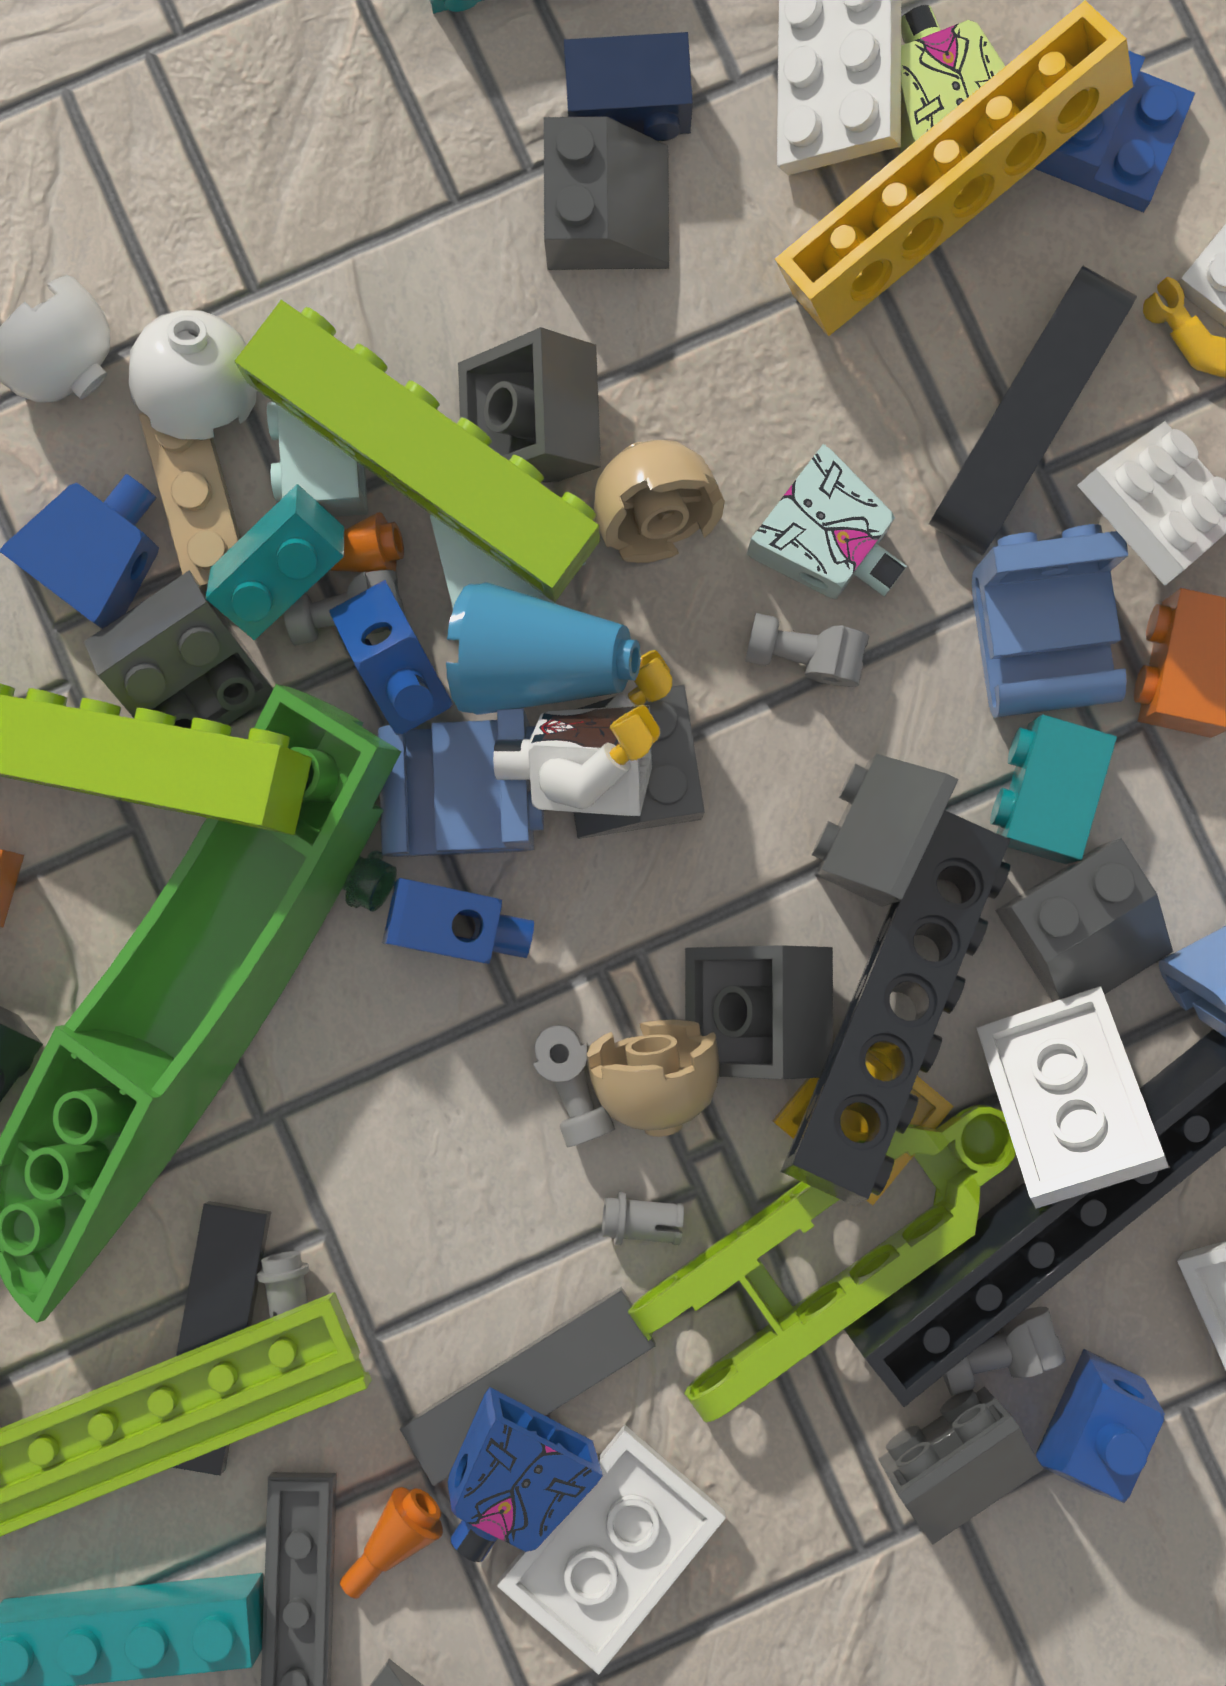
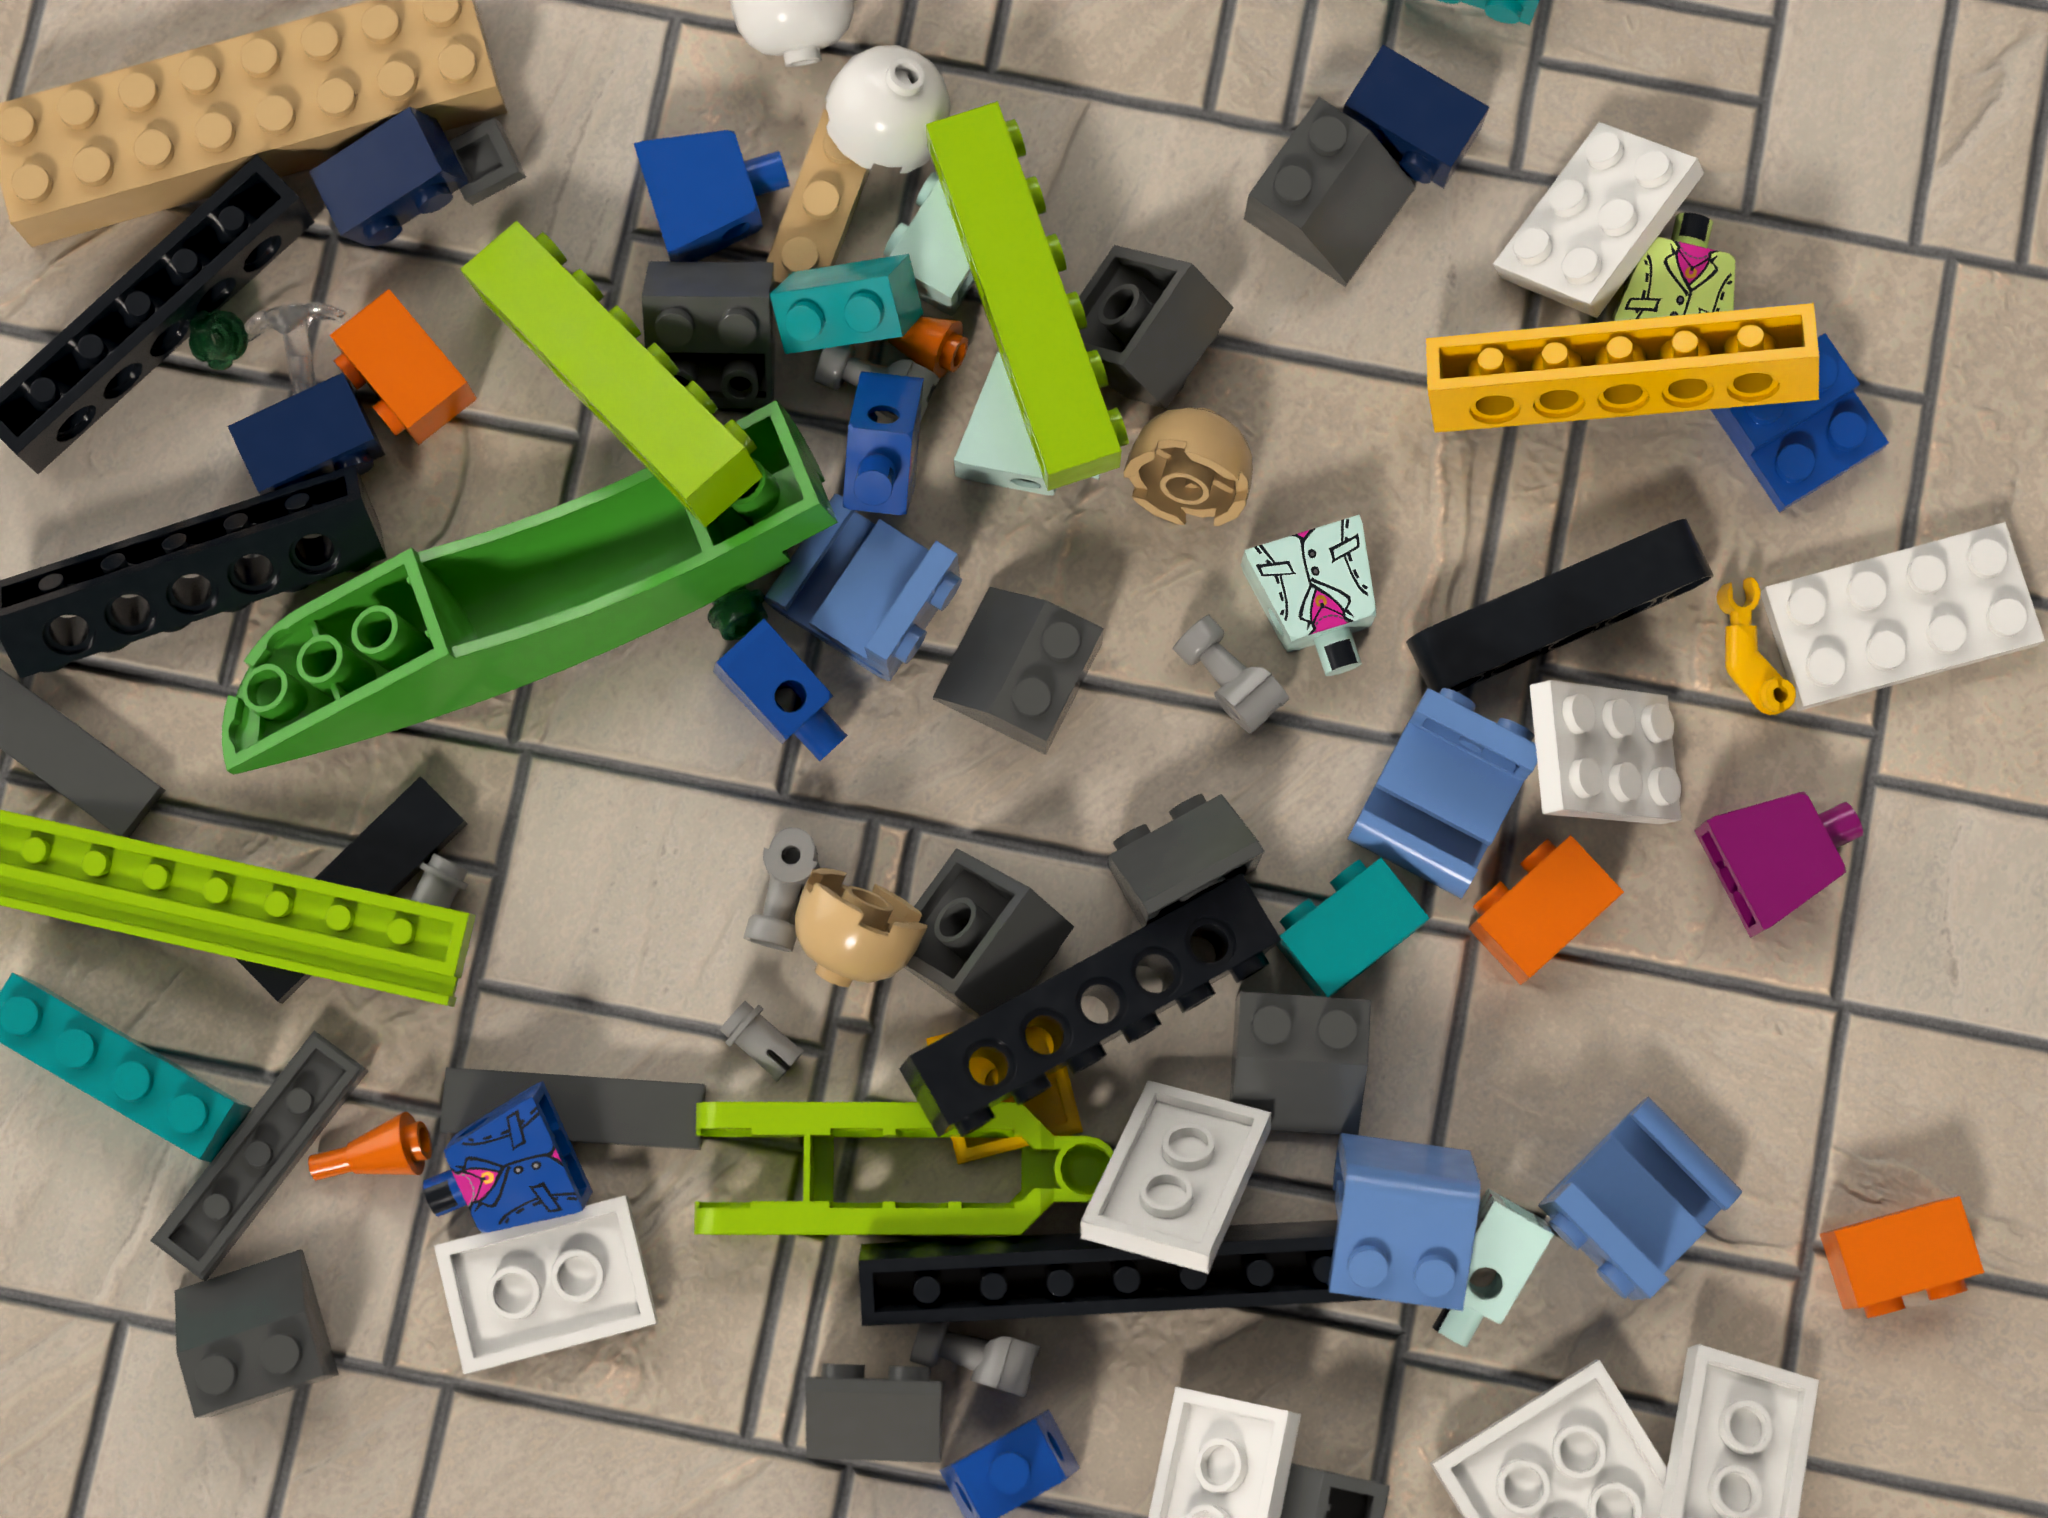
camera: 30 degrees right, 5 degrees down
dark azure cone [446,582,641,715] -> none
torso [493,650,672,816] -> none

